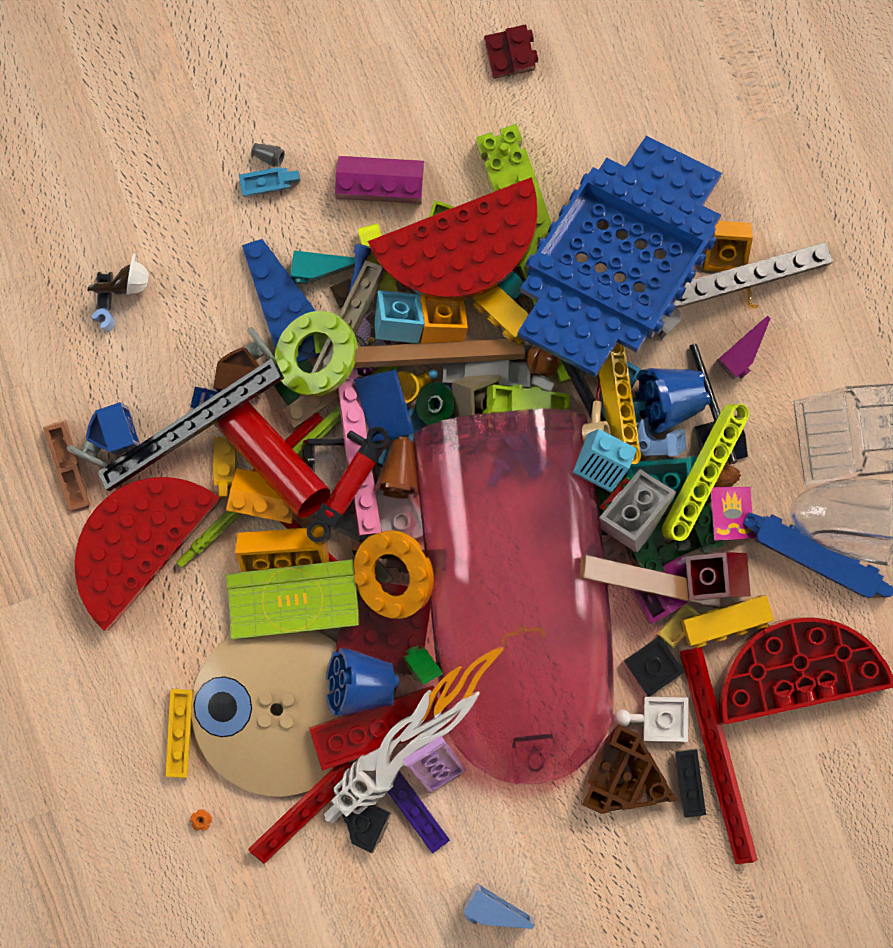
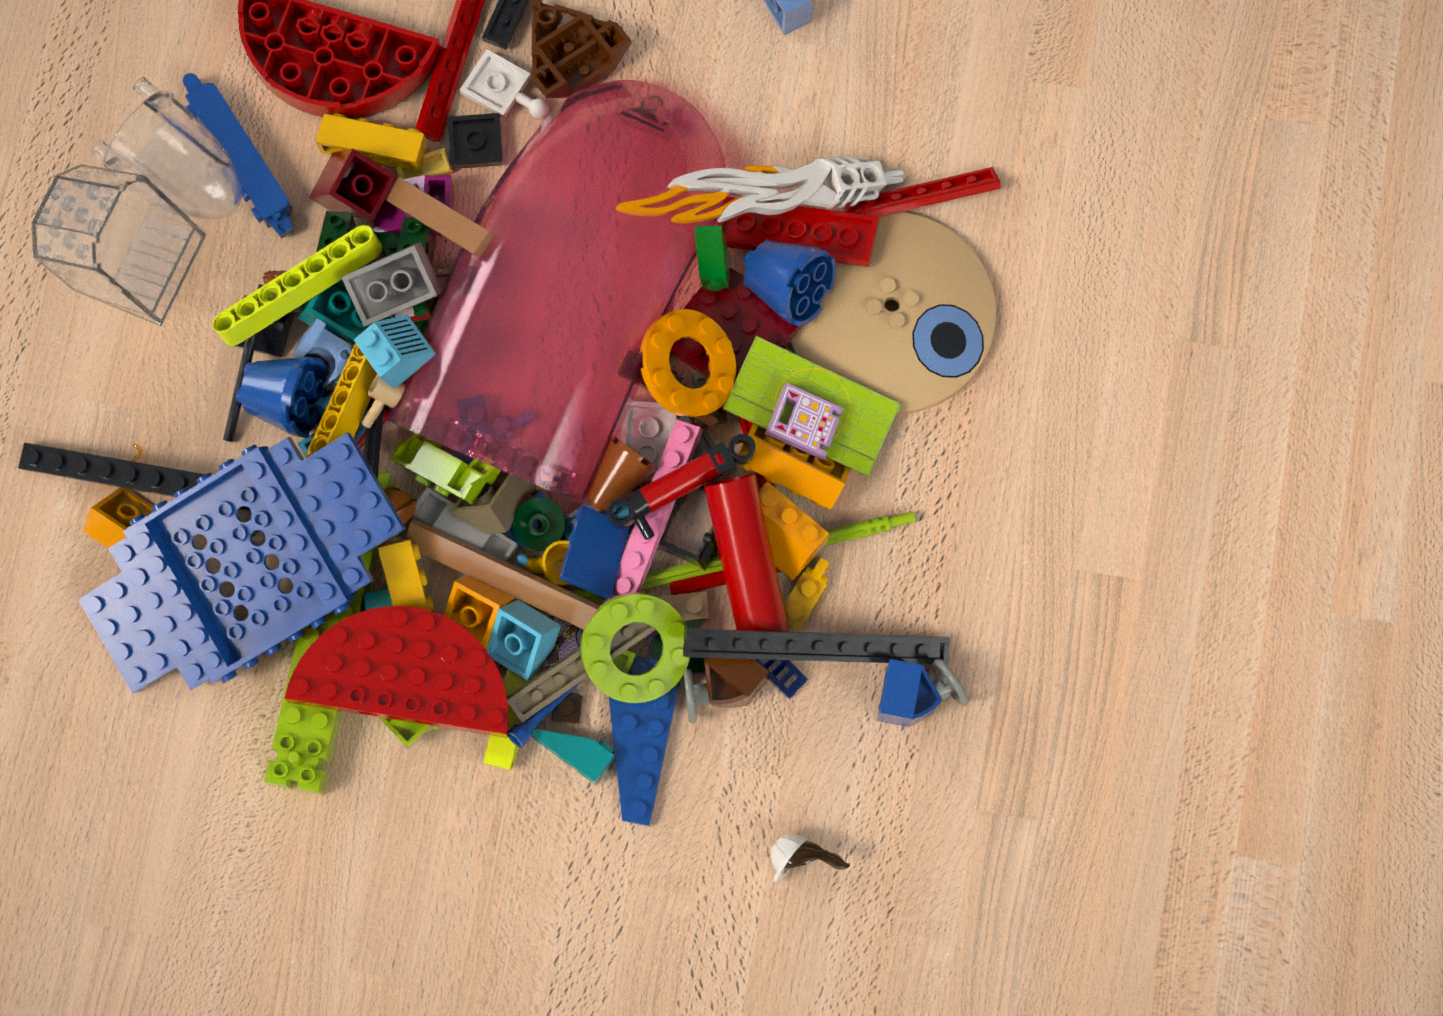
camera: 150 degrees left, 10 degrees down
nougat slope [43,419,90,511] -> none
red brick [75,477,222,631] -> none
piece [91,272,115,332] -> none
yellow plate [165,688,193,778] -> none
orange plate [190,809,212,831] -> none
dark azure hinge [239,167,301,197] -> none
dark grey cone [251,143,285,167] -> none
magenta slope [335,156,424,204] -> none
black plate [342,804,391,853] -> none
dark purple tile [387,771,450,854] -> none
lavender tile [403,736,466,793] -> none
dark red plate [484,24,538,79] -> none
piece [502,626,545,645] -> none
white plate [529,375,554,392] -> none
dark pink sticker [711,487,754,540] -> none
magenta slope [716,316,771,380] -> none
none -> lavender container [765,383,844,459]

